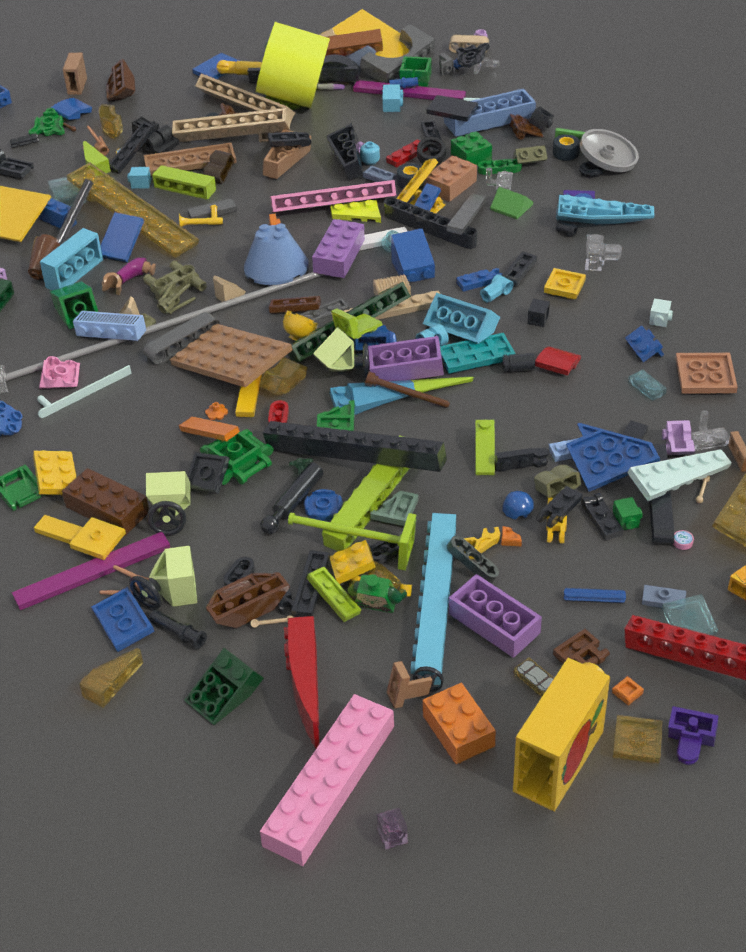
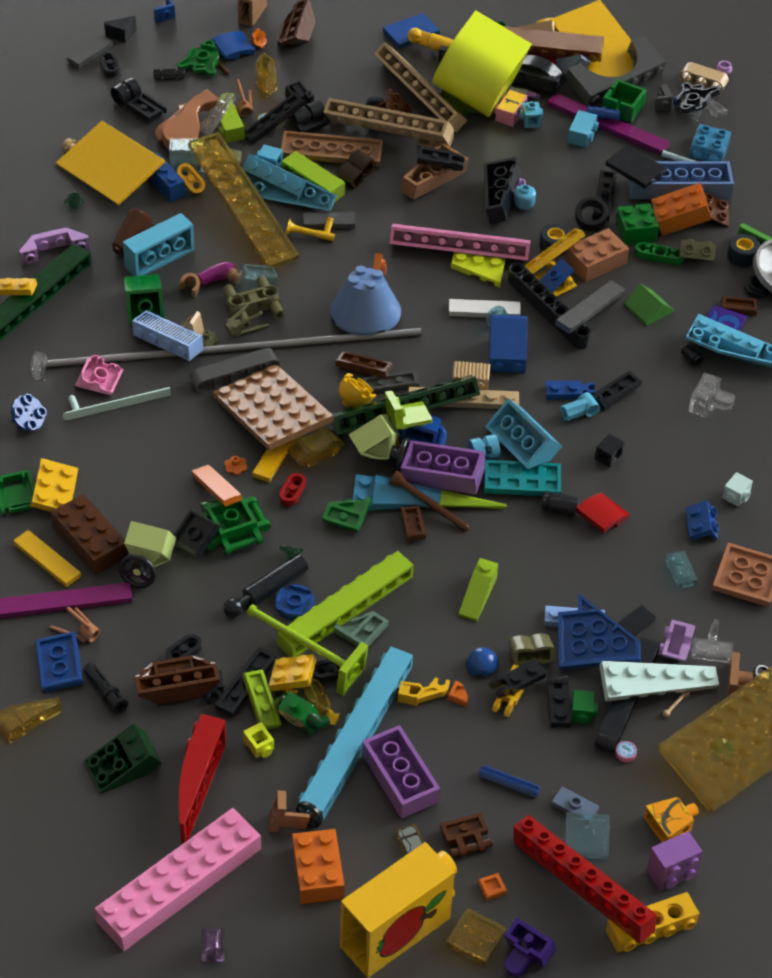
camera: 15 degrees right, 5 degrees up
black axle [56,179,93,245] -> none
yellow plate [69,517,126,560] -> none
blue tile [100,212,144,262] -> none
yellowish green piece [129,546,197,610] -> none
tan slope [213,276,246,302] -> none
tan hinge [250,615,294,628] -> none
black brick [263,421,447,472] -> none
medium lavender brick [312,219,365,278] -> none
sand blue plate [363,166,397,182] -> none
red plate [386,139,428,168] -> none
pearl dark grey beam [447,536,499,583] -> none
clear plate [486,168,513,194] -> none
black hinge [495,448,549,472] -> none
black brick [528,106,554,131] -> none
yellow plate [544,268,586,299] -> none
none -> nougat animal [155,89,220,154]
none -> yellow plate [176,163,205,194]
none -> clear plate [199,93,237,136]
none -> medium azure wedge [235,154,337,211]
none -> clear light blue plate [240,264,279,282]
none -> neon yellow brick [243,722,274,758]
none -> orange plant [251,28,267,49]
none -> reddish brown plate [400,506,426,541]
none -> brick [494,90,528,127]
none -> medium azure brick [519,102,543,128]
none -> orange brick [651,182,712,236]
none -> dark azure brick [689,124,731,161]
none -> reddish brown tile [721,296,757,316]

